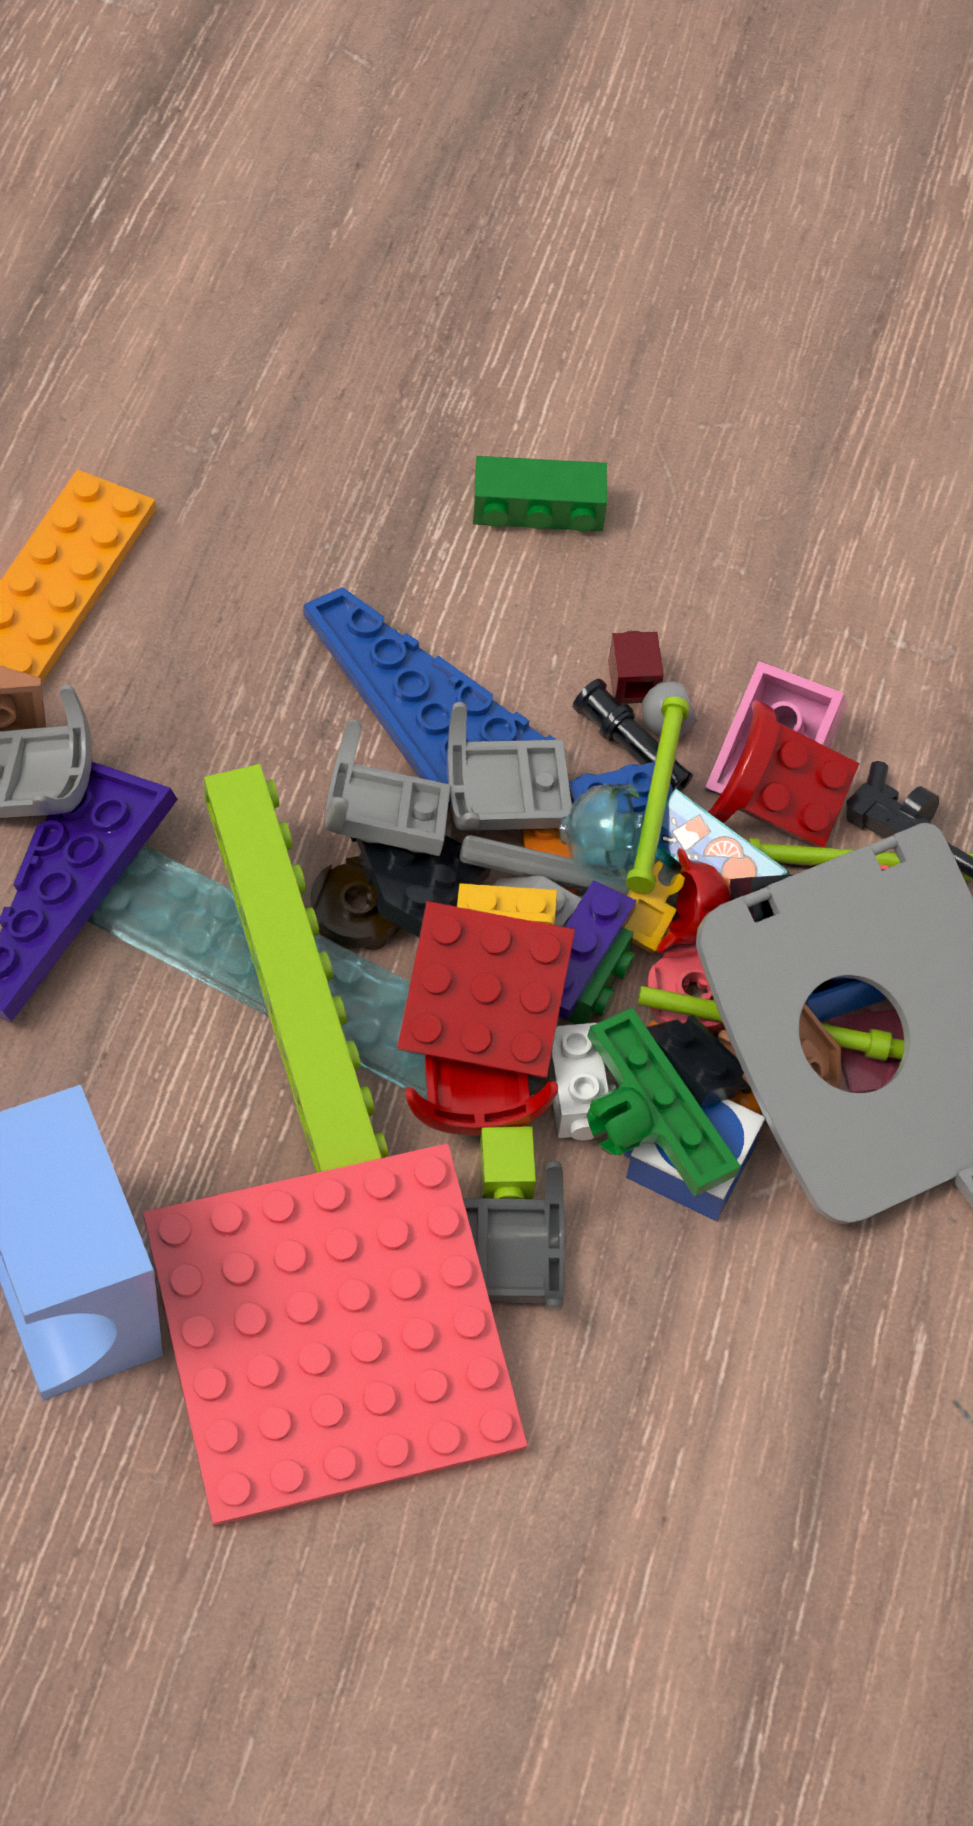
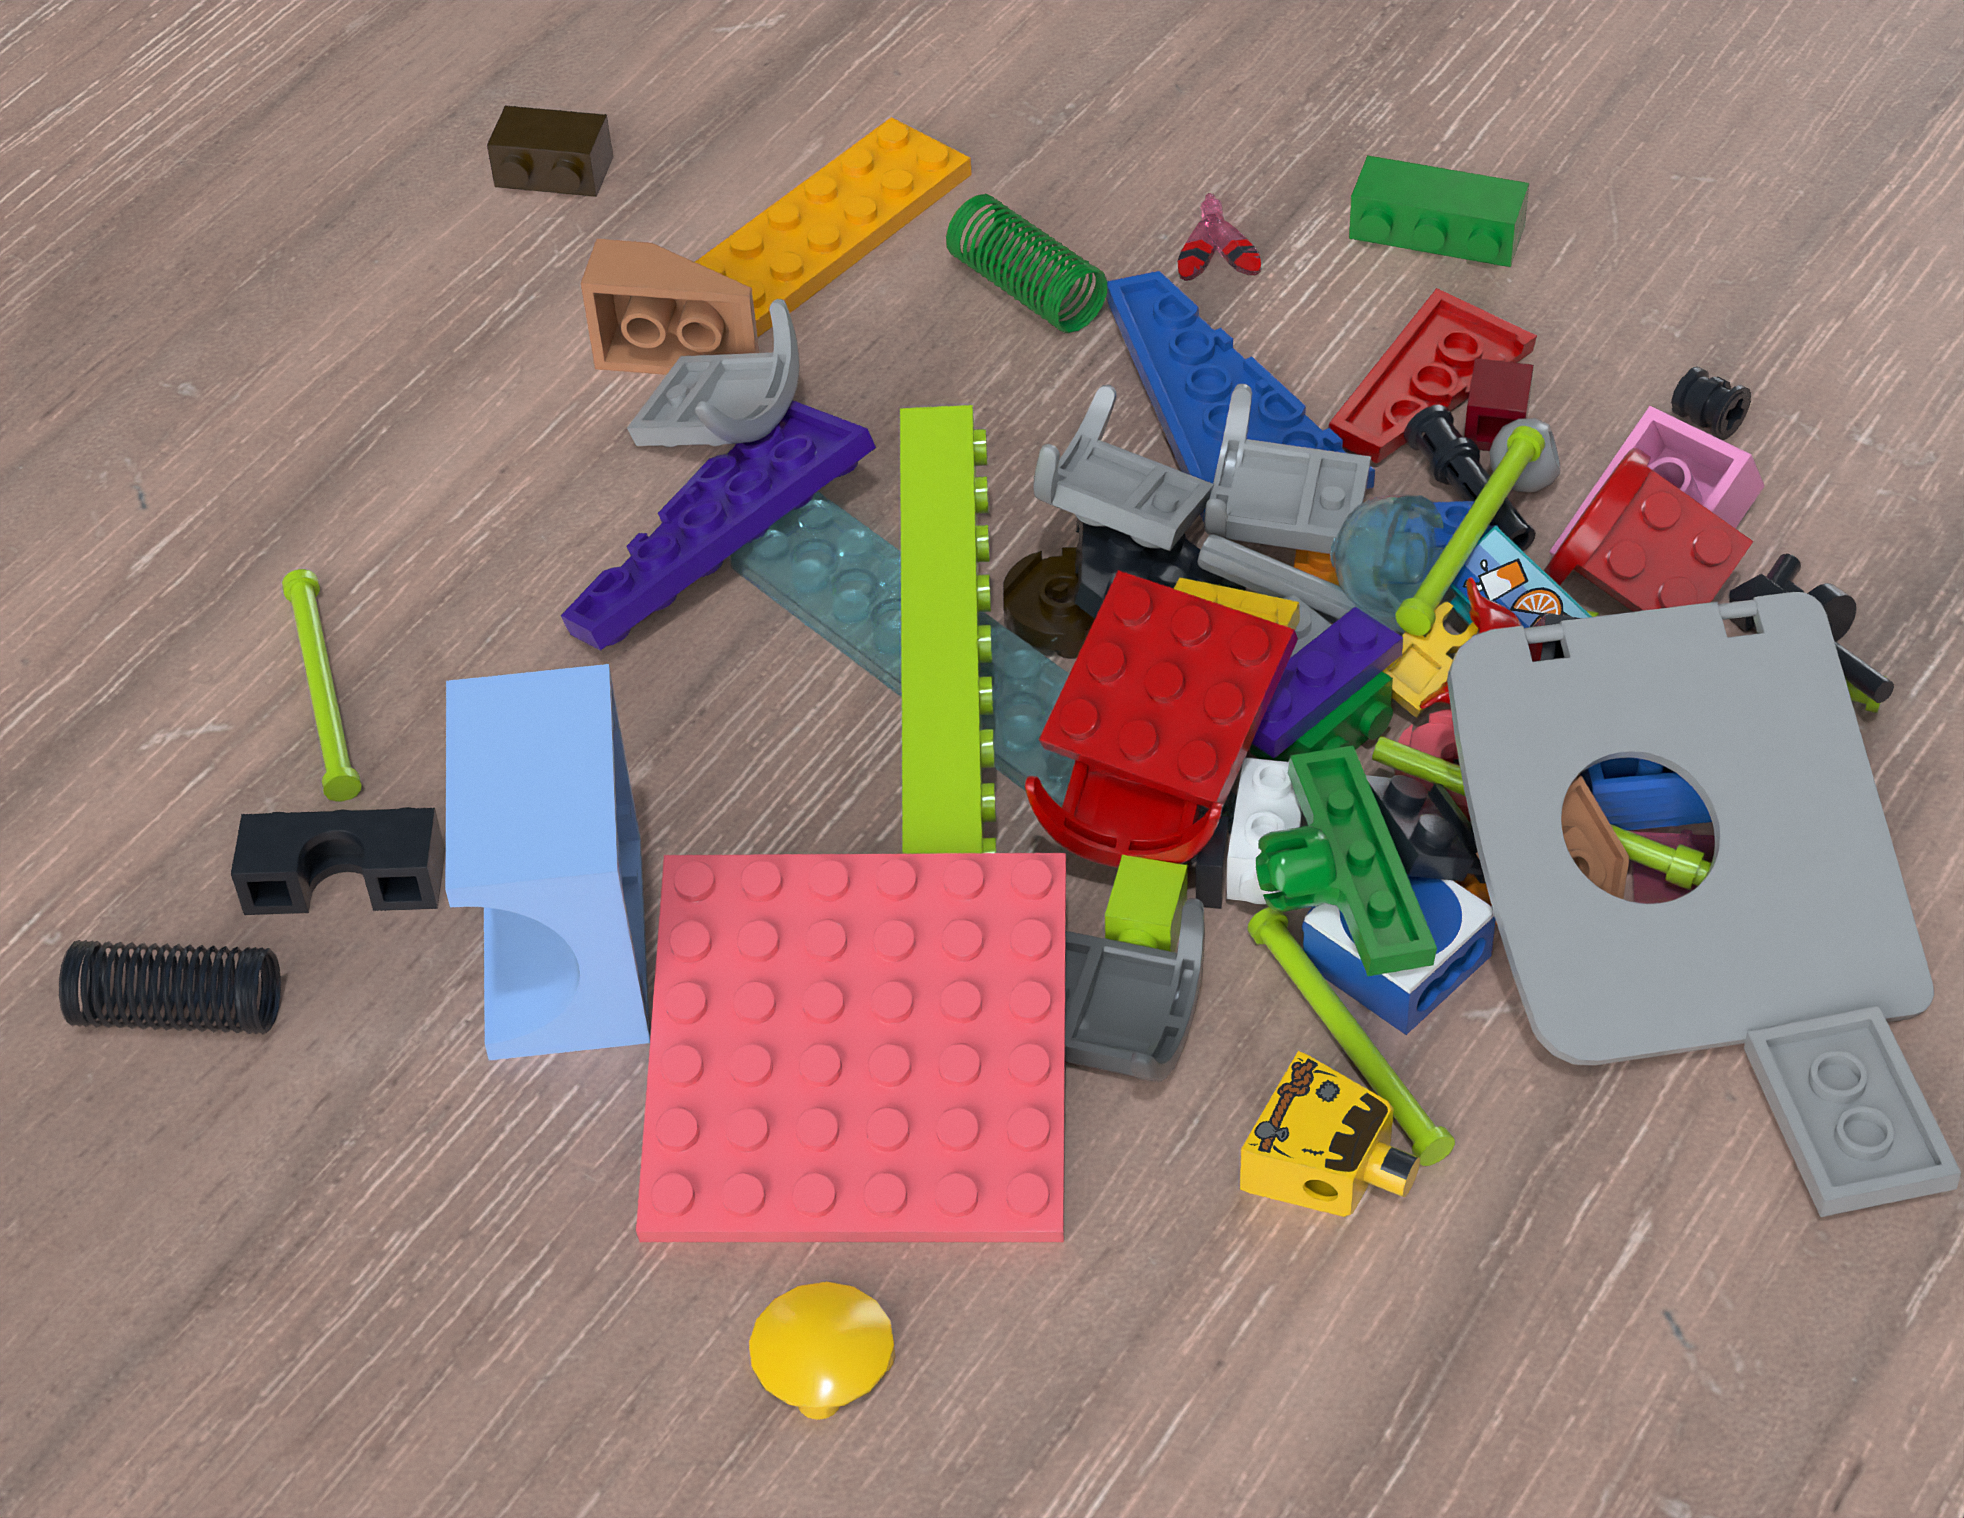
camera: 25 degrees right, 10 degrees down
none -> yellow dish [749,1281,896,1420]
none -> green piece [946,194,1107,333]
none -> piece [1177,193,1262,281]
none -> black tile [1196,816,1229,909]
none -> yellow torso [1240,1051,1420,1217]
none -> lime bar [1247,907,1455,1166]
none -> red wing [1328,288,1537,463]
none -> black bush [1671,366,1751,440]

